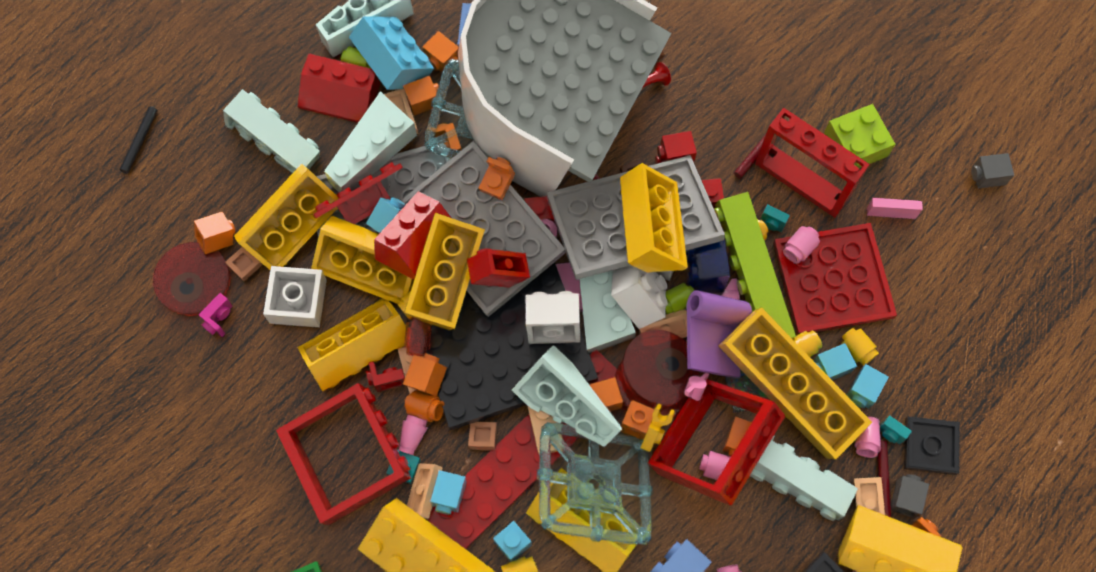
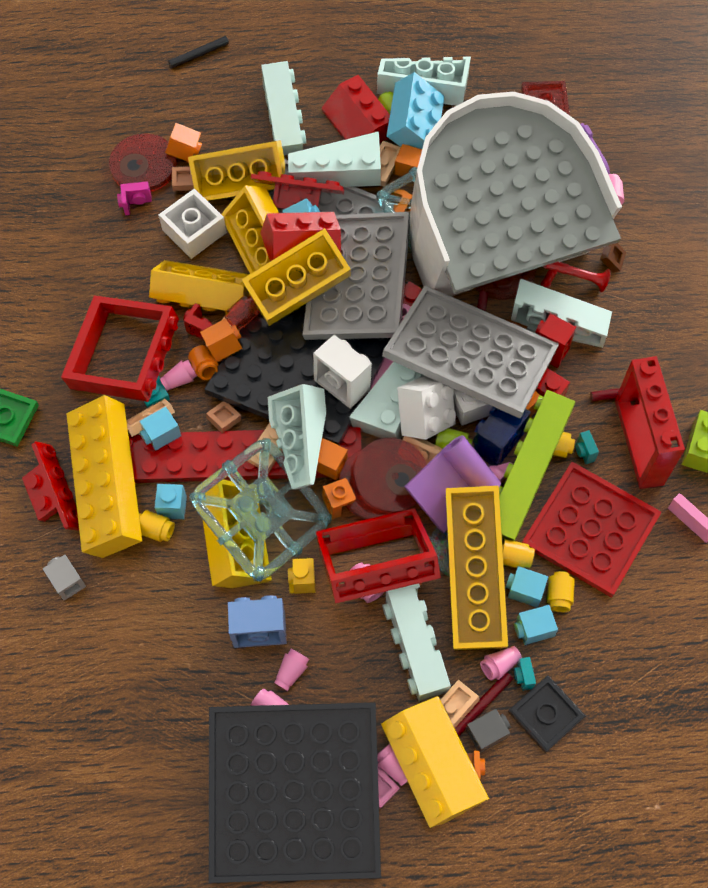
camera: 45 degrees right, 5 degrees down
red brick [467,248,530,288] -> none
orange bracket [478,157,515,200] -> none
yellow slope [620,163,688,272] -> none
yellow plate [641,404,675,452] -> none
bright pink piece [684,373,709,401] -> none
bright pink brick [783,226,820,264] -> none
none -> yellow brick [288,558,316,594]
none -> light aqua wedge [511,279,612,348]

